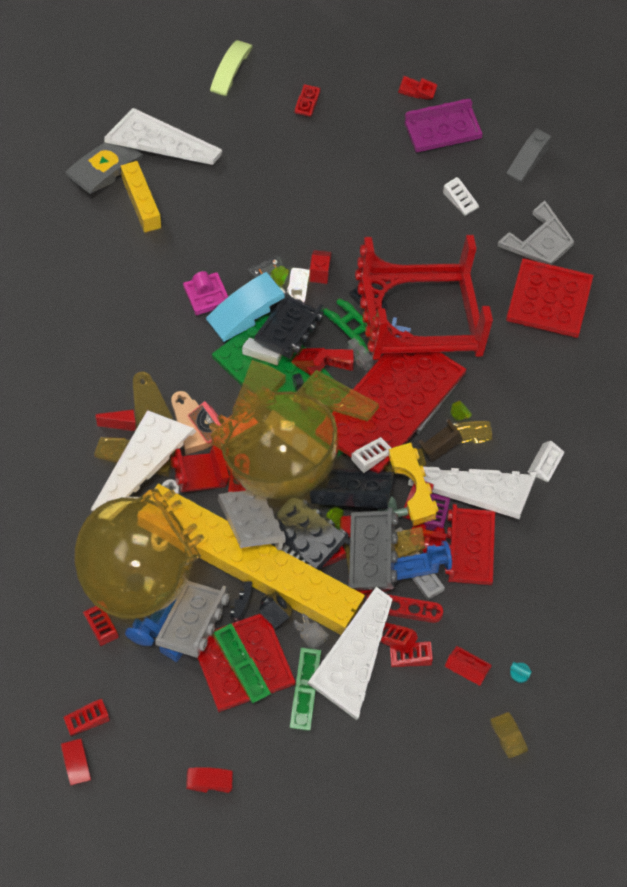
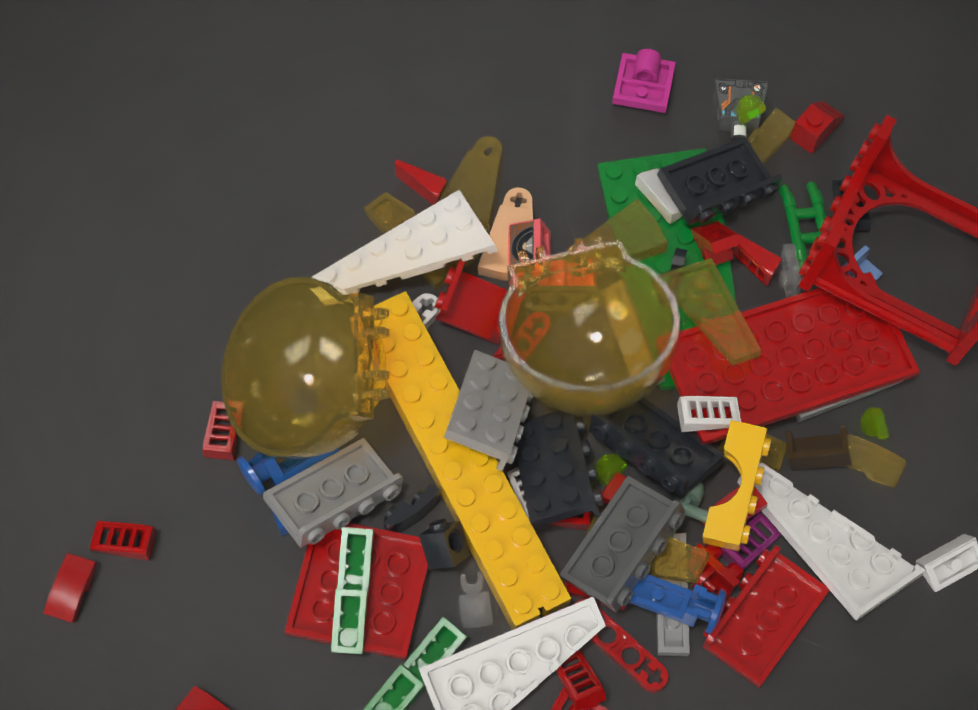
camera: 35 degrees right, 5 degrees up
medium azure slope [206,272,285,342] -> none

